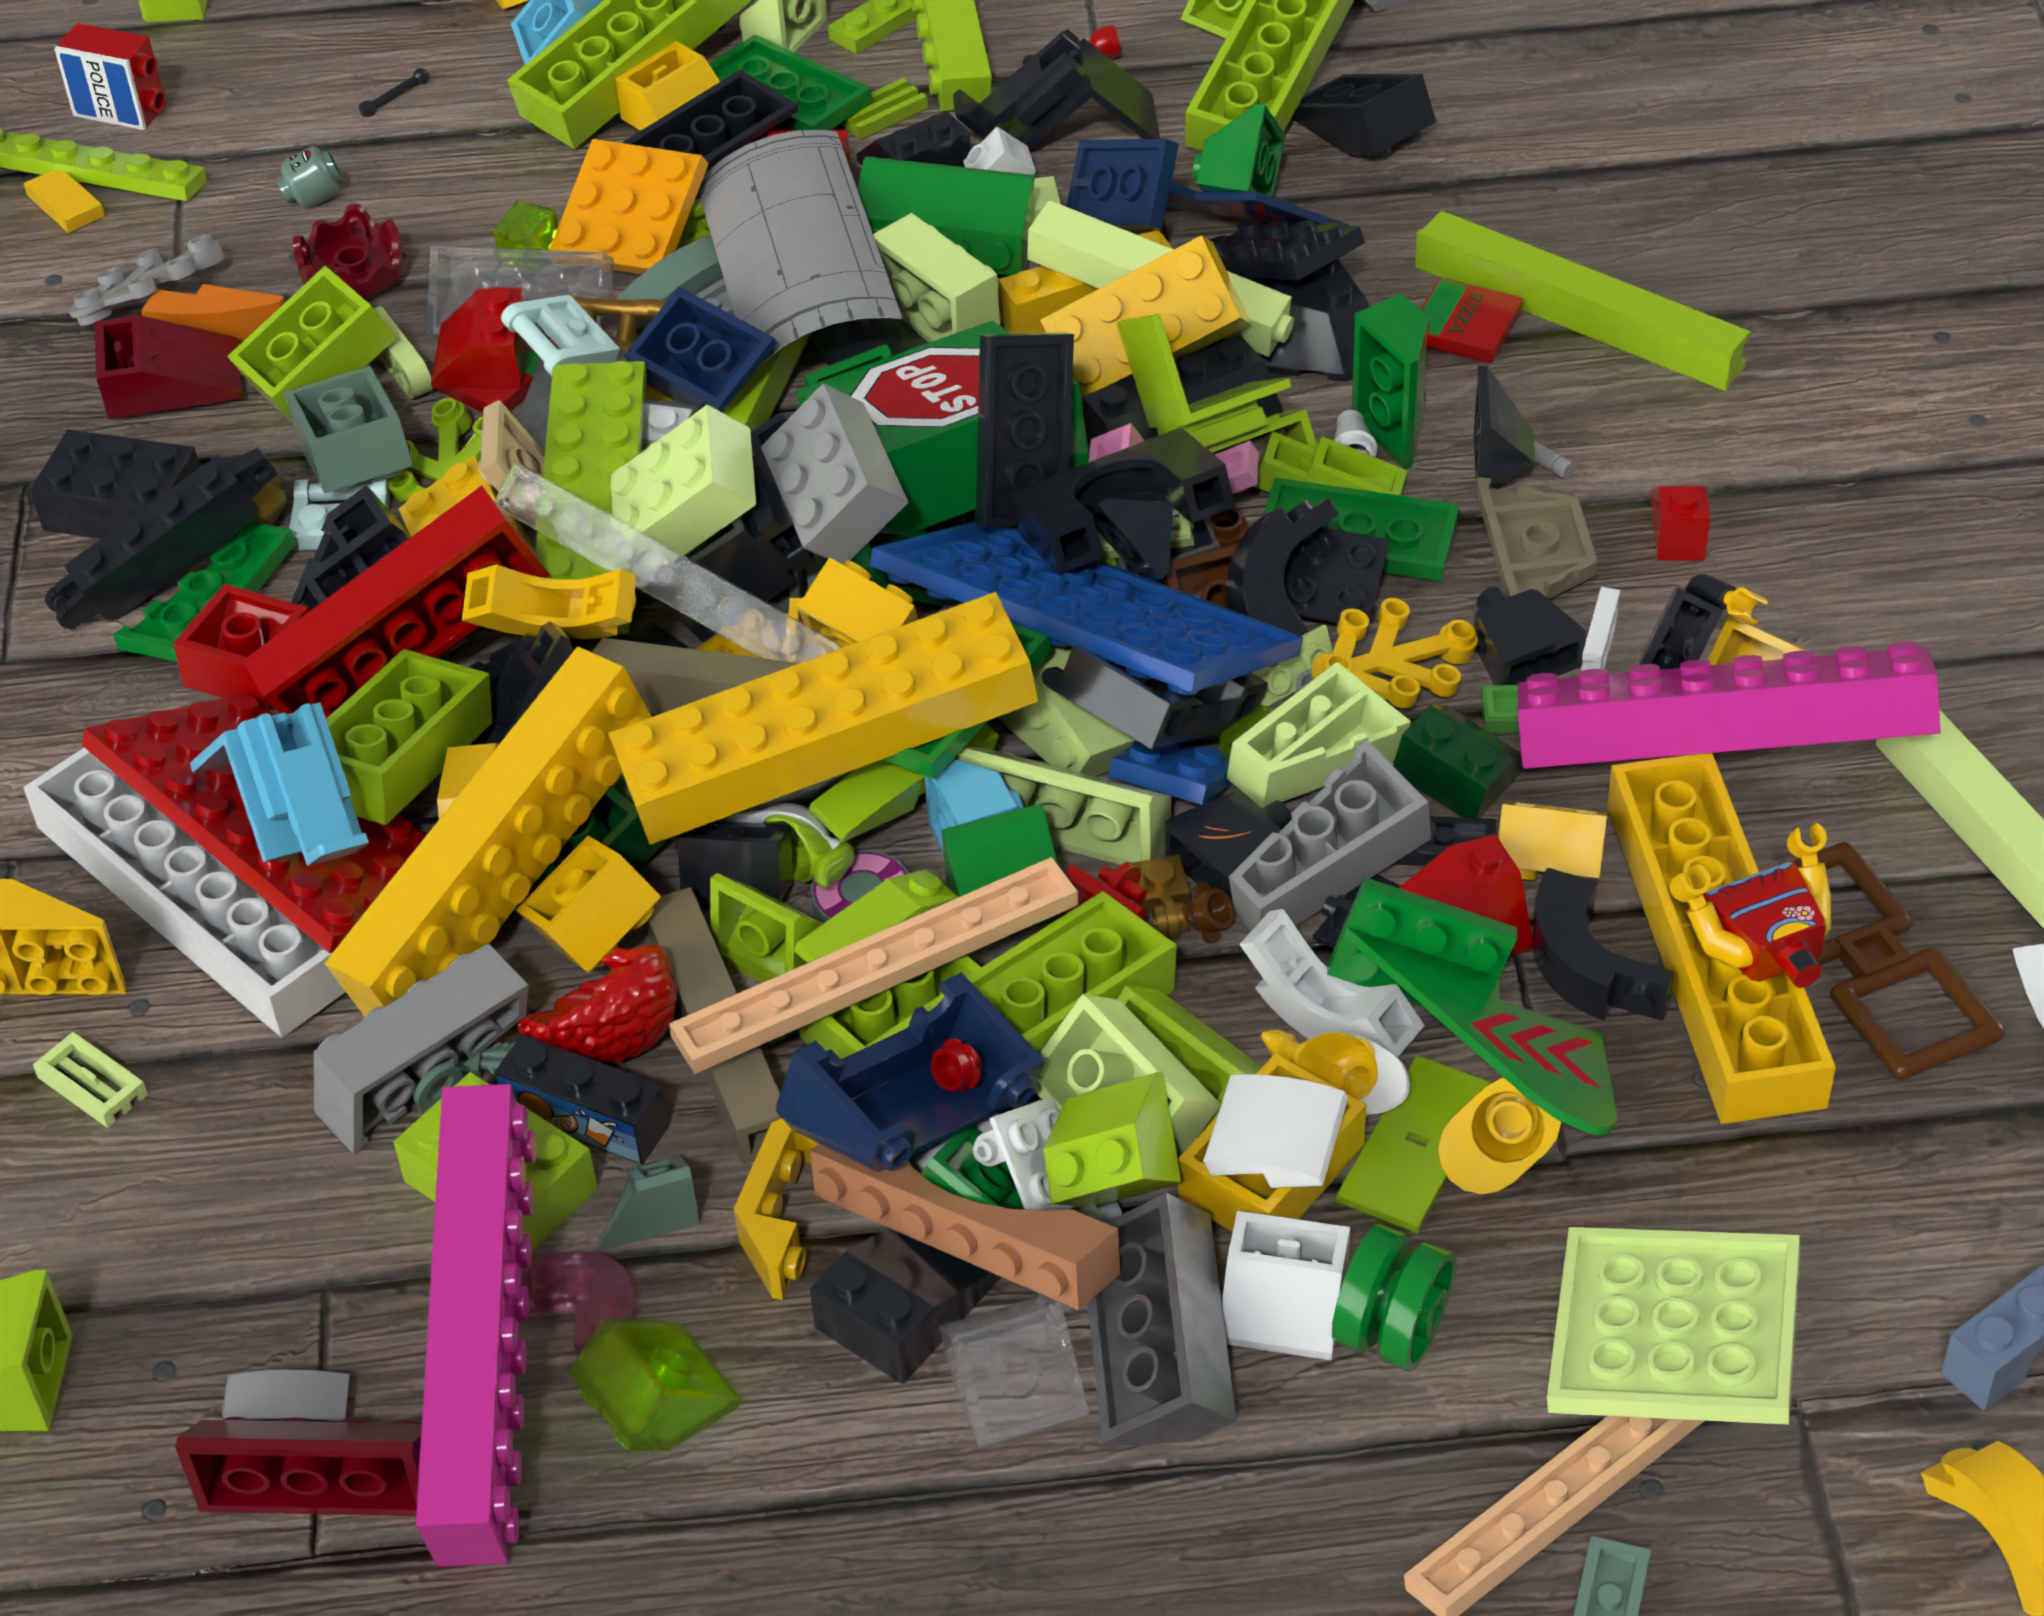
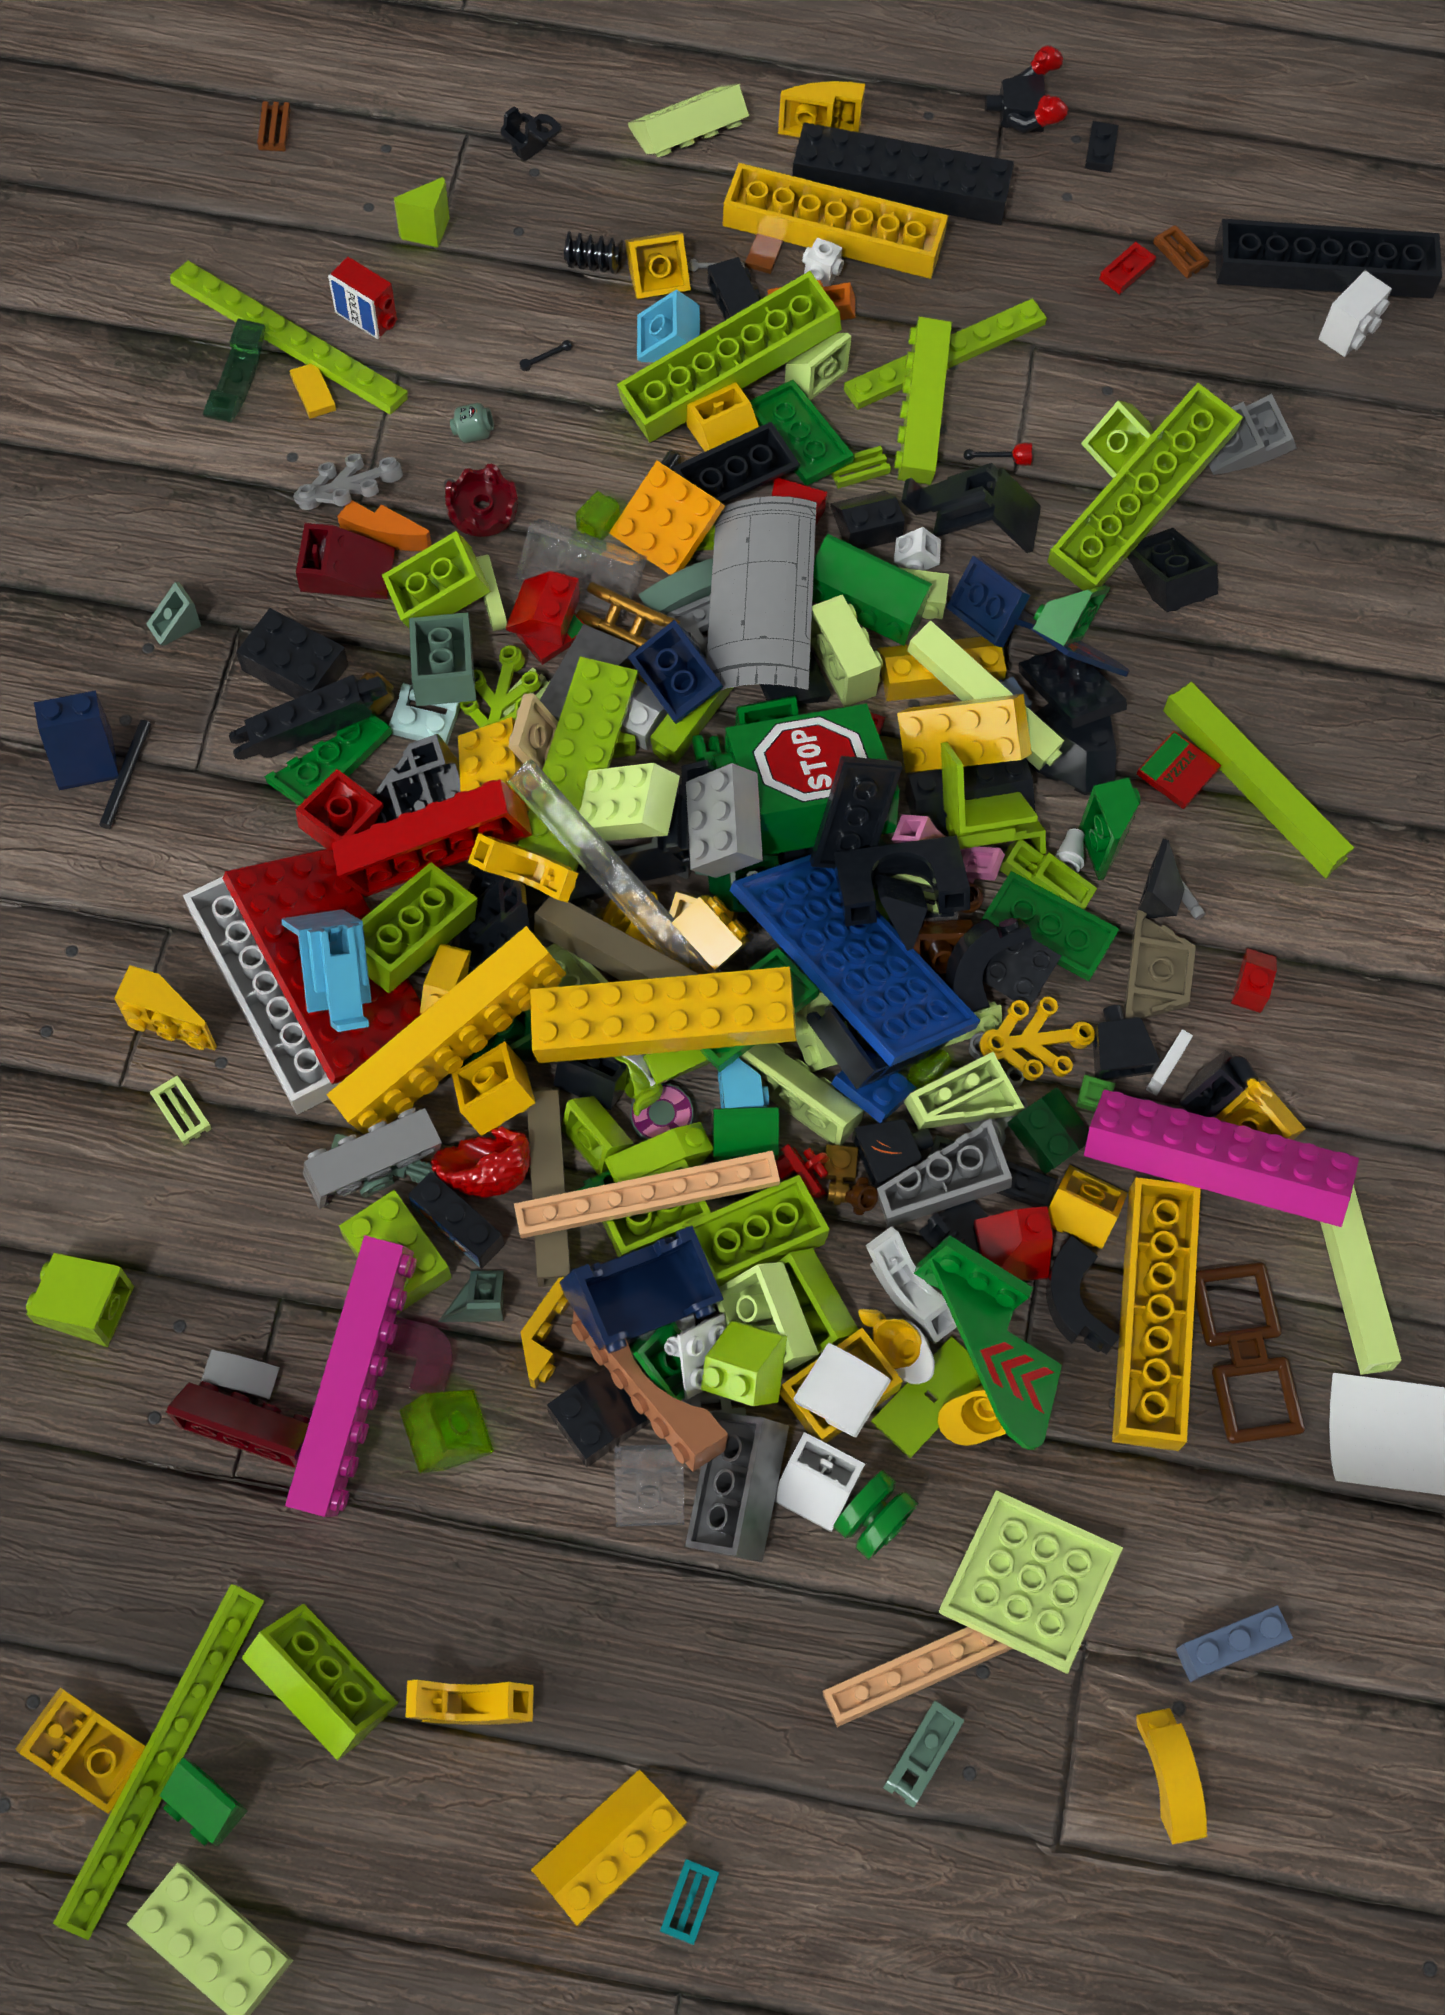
camera: 10 degrees right, 20 degrees up
light aqua plate [501,295,620,377] -> none
red plate [931,1038,982,1092] -> none
torso [1670,823,1831,988] -> none

